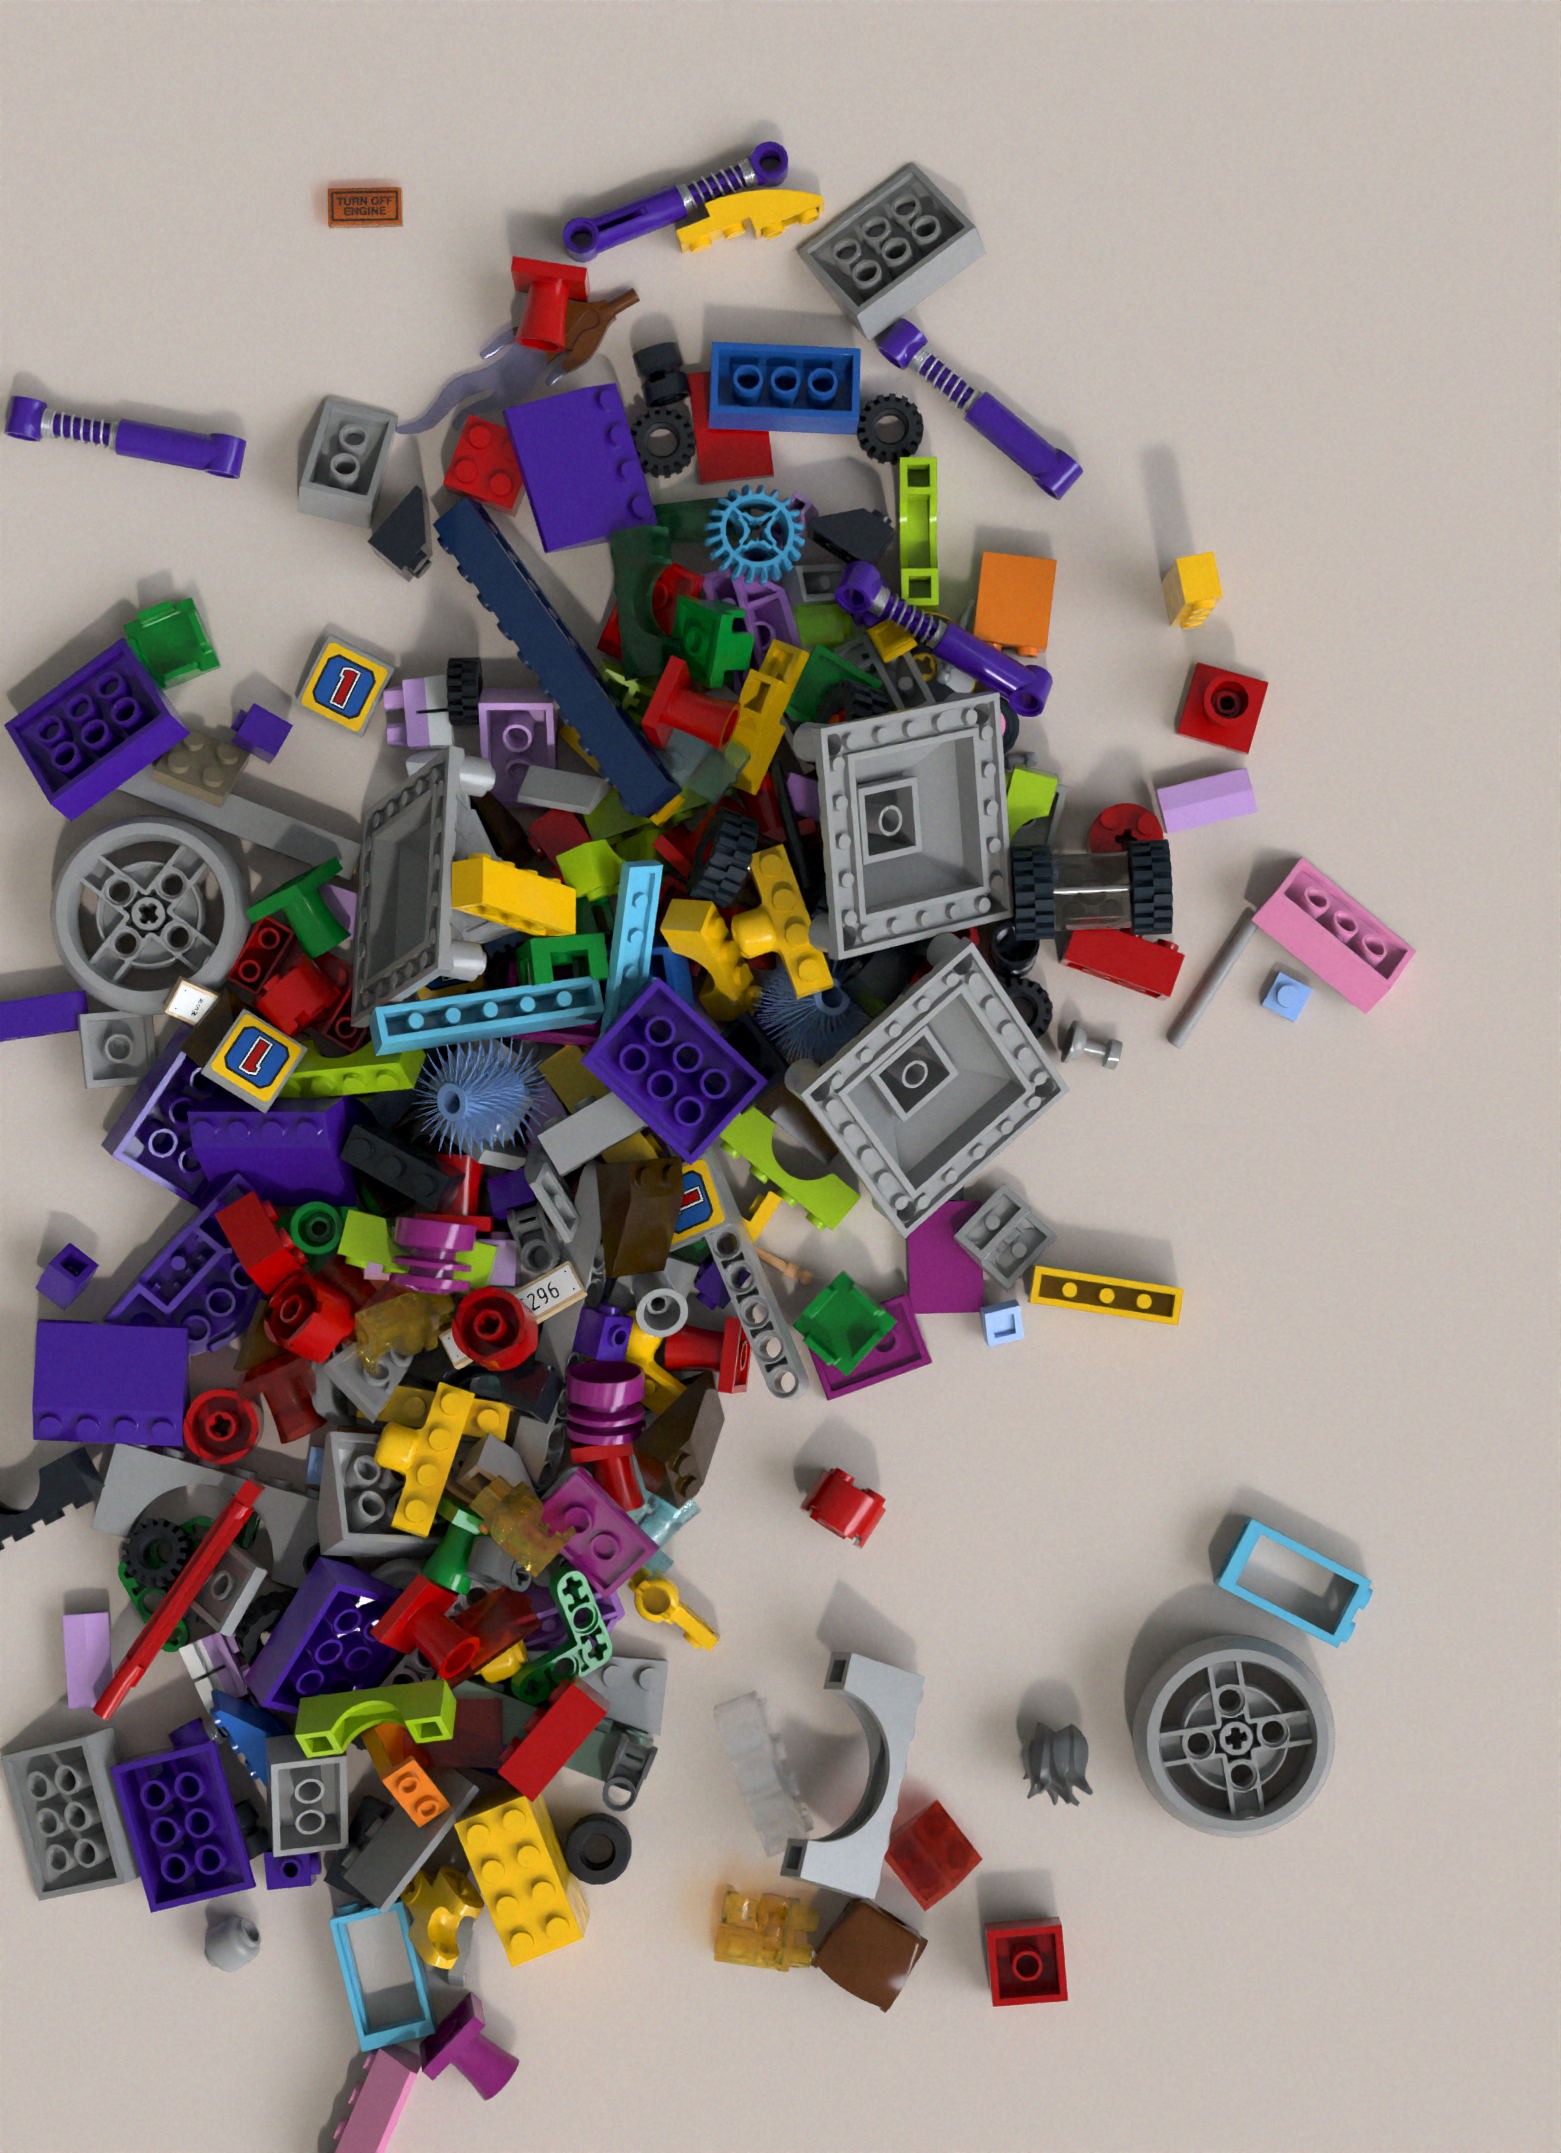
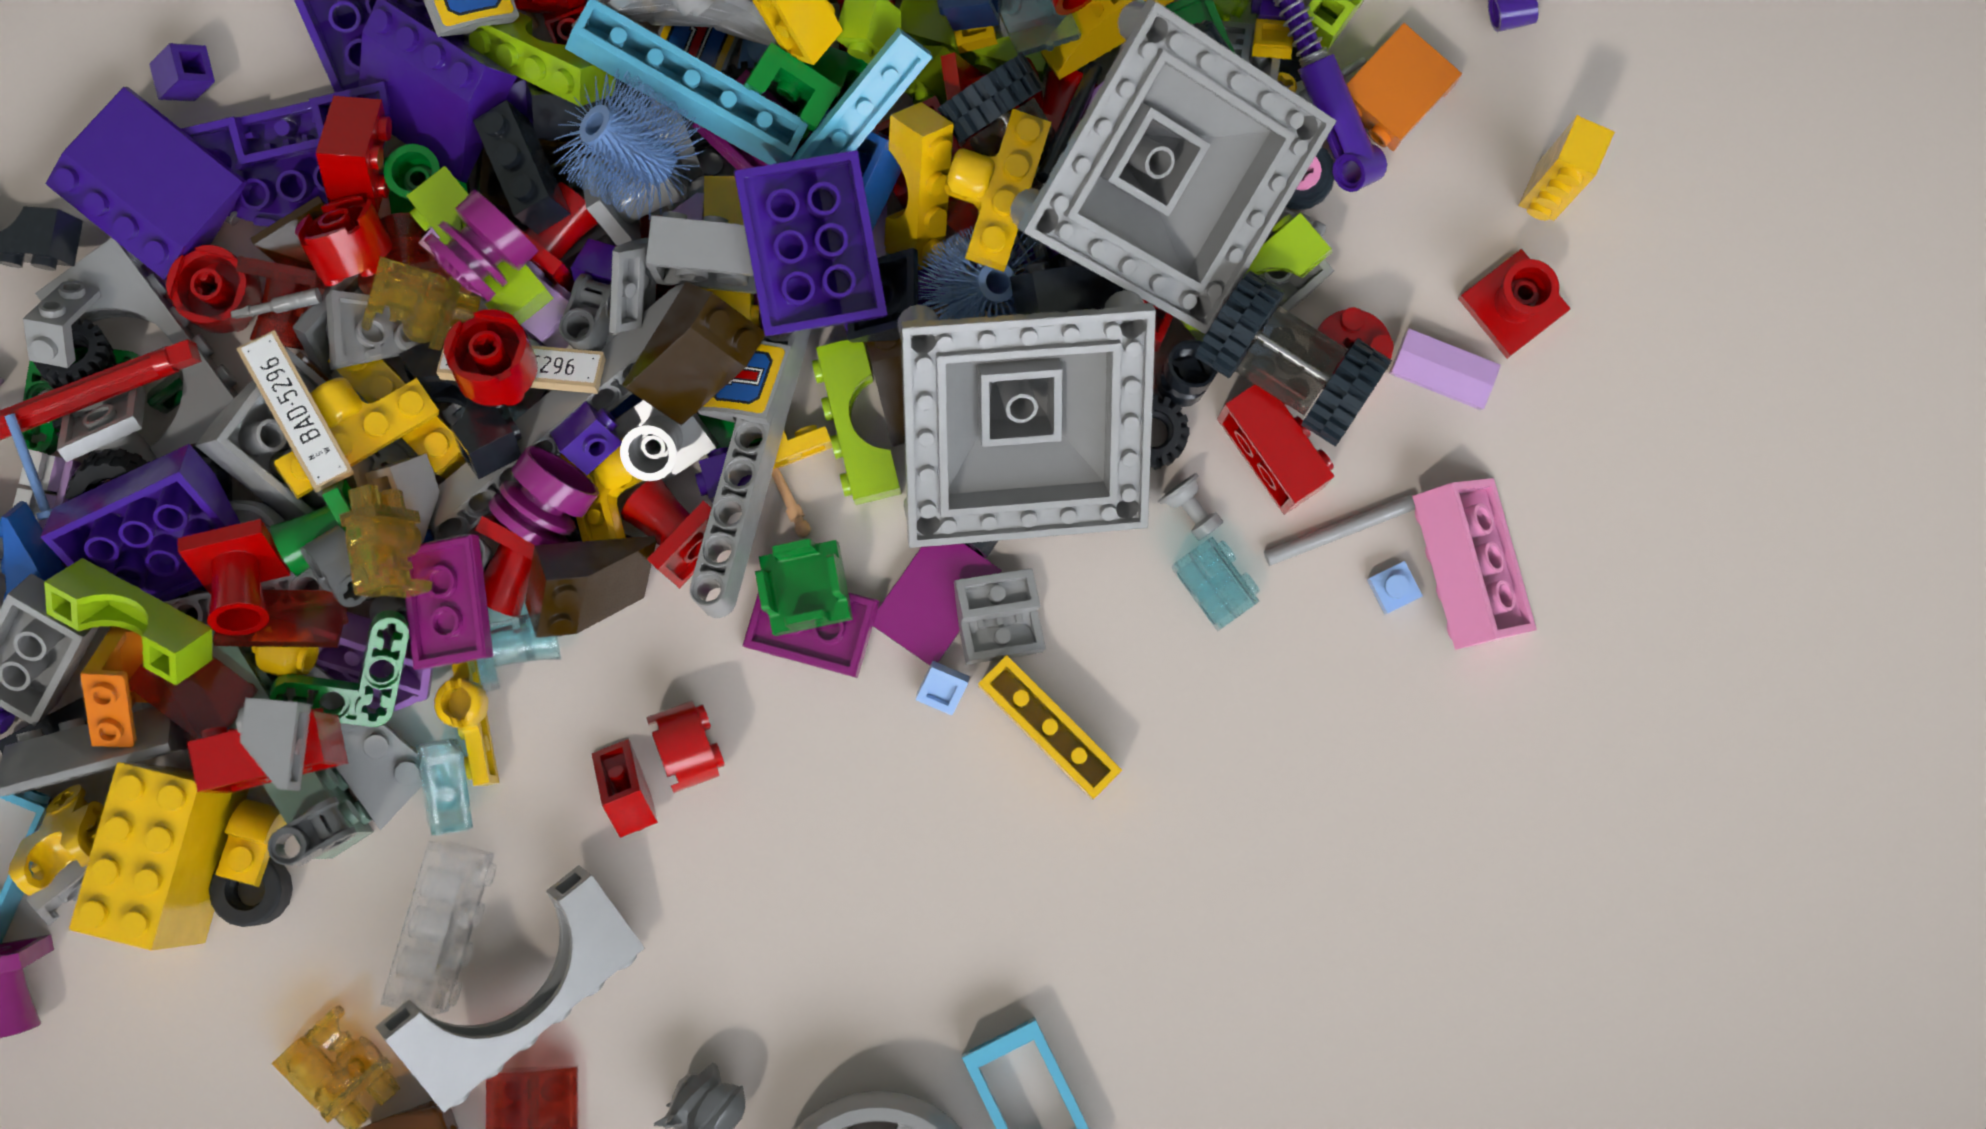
camera: 30 degrees right, 5 degrees down
none -> medium blue piece [4,413,52,520]
none -> light grey bracket [23,281,101,368]
none -> yellow brick [215,799,287,887]
none -> light grey piece [231,288,322,319]
none -> white tile [236,330,354,493]
none -> light grey slope [237,698,311,791]
none -> clear light blue brick [416,738,473,835]
none -> red slope [591,739,658,838]
none -> clear light blue brick [1171,536,1260,632]

